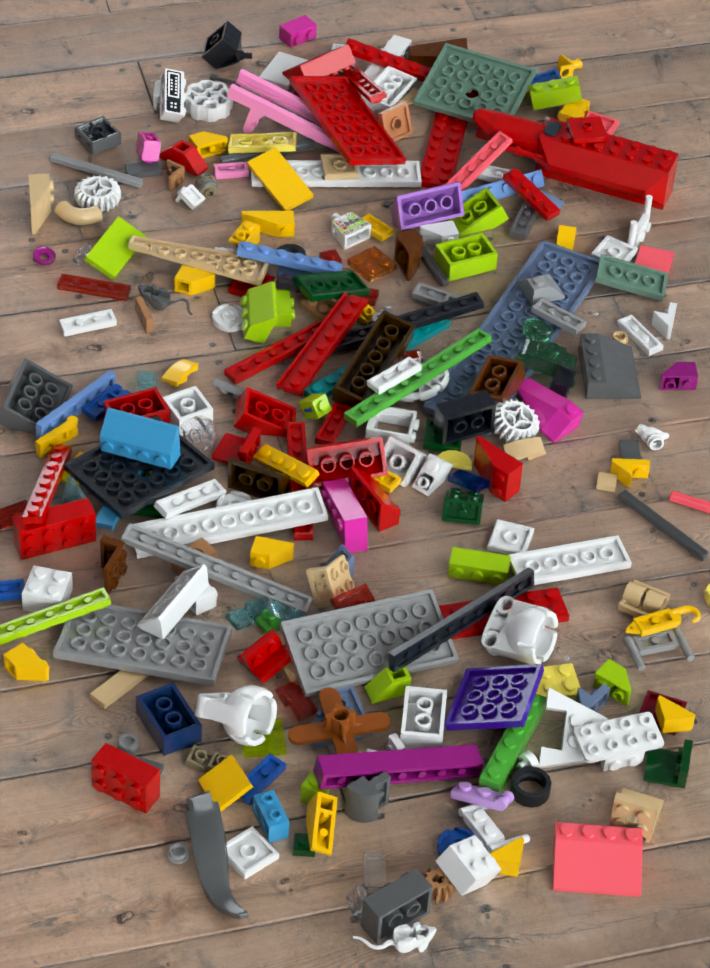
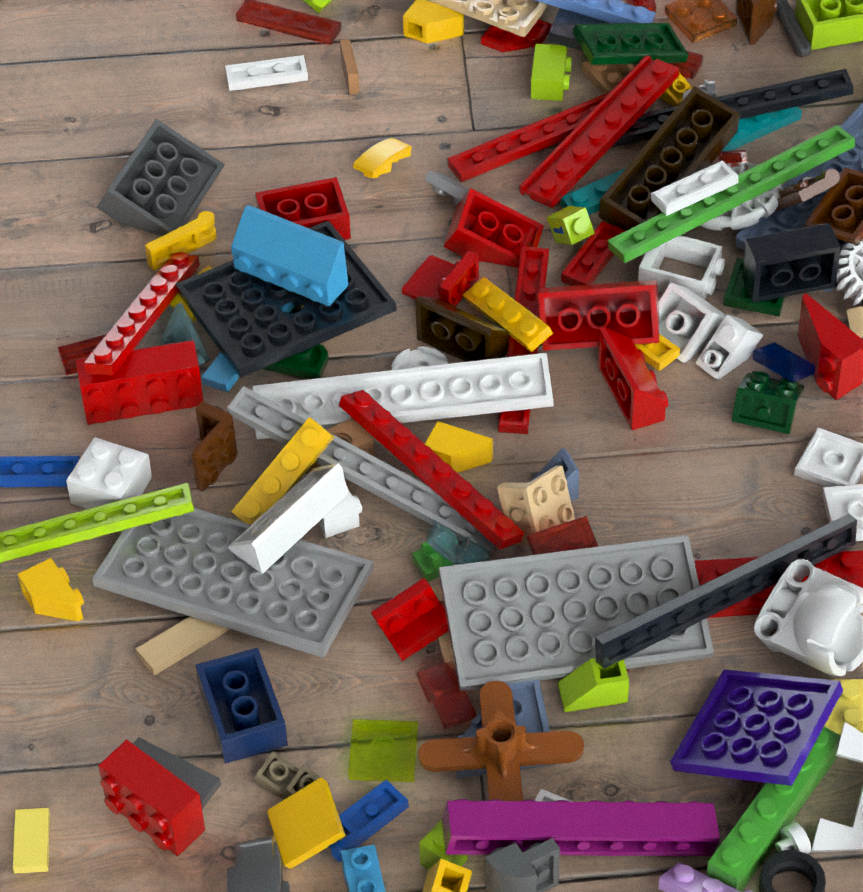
camera: 15 degrees right, 5 degrees up
medium blue plate [36,370,116,439] -> none
blue plate [82,384,131,422] -> none
light grey tile [118,733,139,754] -> none
clear light blue slope [137,370,158,391] -> none
dark grey animal [138,284,193,315] -> none
white plate [154,479,226,519] -> none
white brick [162,386,213,436] -> none
clear cylinder [181,415,219,453] -> none
white piece [195,685,277,747] -> none
white tile [212,304,243,332] -> none
clear light blue slope [226,599,273,630] -> none
lime slope [240,281,278,344] -> none
dark pink wedge [321,478,368,553] -> none
white plate [386,733,406,751] -> none
white brick [400,686,447,749] -> none
light grey plate [412,283,461,305] -> none
light yellow tile [438,450,472,471] -> none
lime brick [448,547,511,585] -> none
none -> light yellow tile [13,808,50,874]
none -> yellow plate [231,417,335,525]
none -> red plate [338,390,525,550]
none -> reddish brown plate [775,169,840,211]

